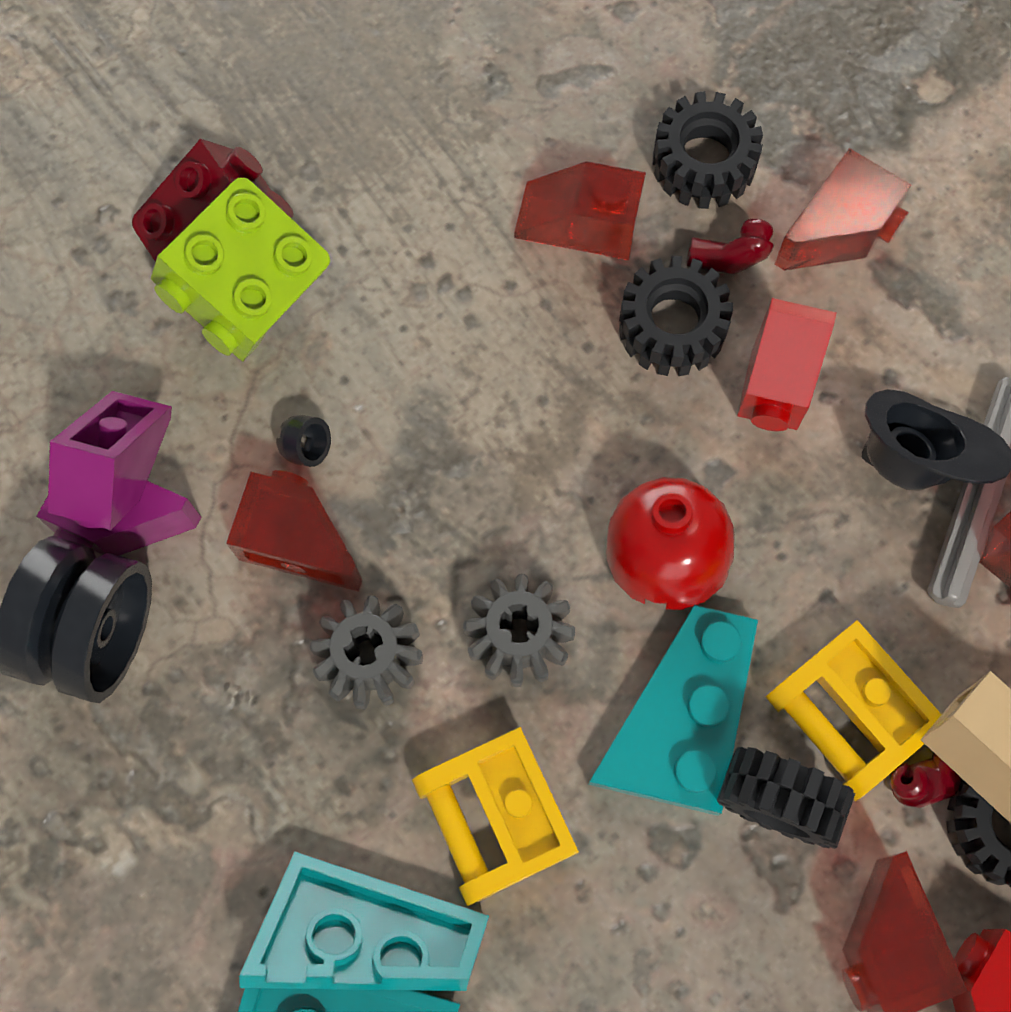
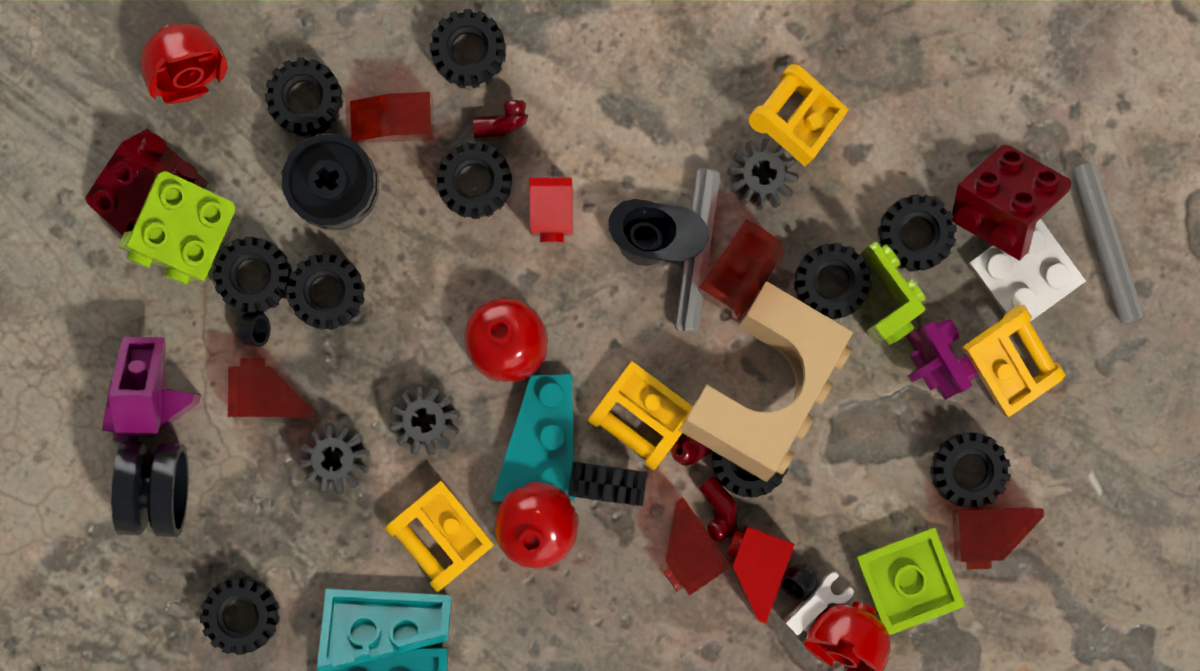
camera: 20 degrees left, 15 degrees up
clear red slope [774,148,912,271] -> none
none -> red cylinder [140,24,228,104]
none -> black tyre [200,577,280,655]
none -> black tyre [212,237,292,313]
none -> black tyre [264,57,343,137]
none -> black wheel [282,134,379,230]
none -> black tyre [287,253,365,330]
none -> red cylinder [494,482,579,569]
none -> dark red arm [699,477,737,542]

